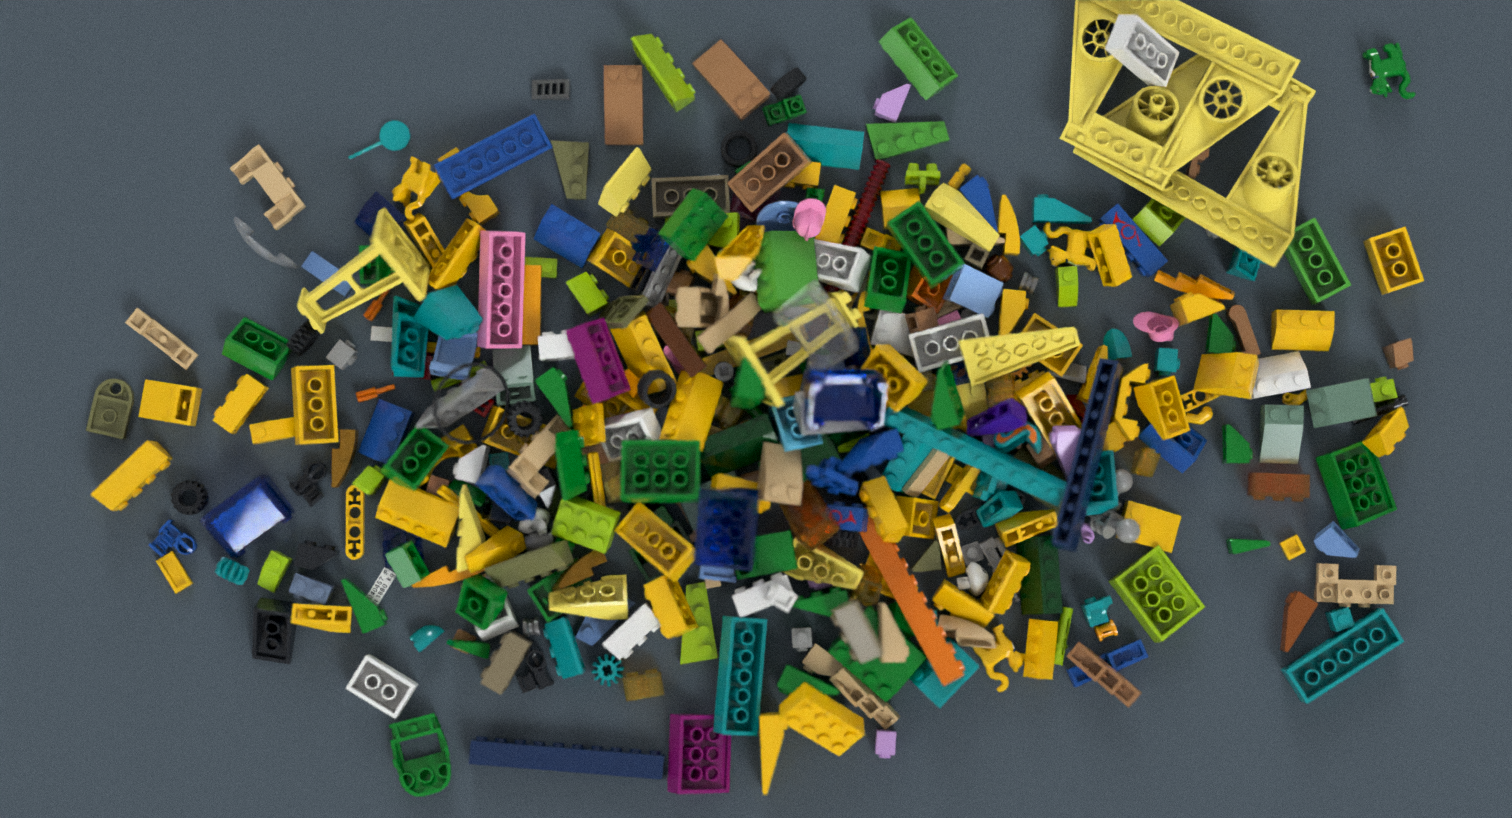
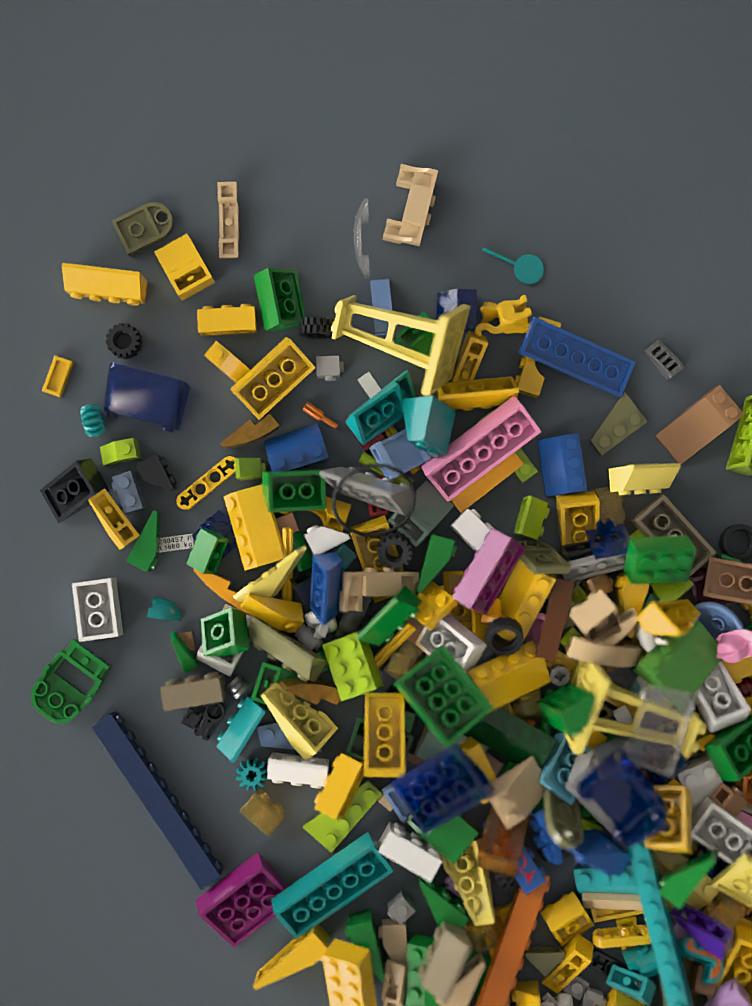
camera: 50 degrees right, 0 degrees up
blue piece [149,520,197,557] -> none
black piece [289,462,327,507] -> none
orange axle [363,289,391,322] -> none
white bracket [763,581,798,613] -> none
yellow slope [859,476,909,543] -> none
none -> olive tile [543,787,584,849]

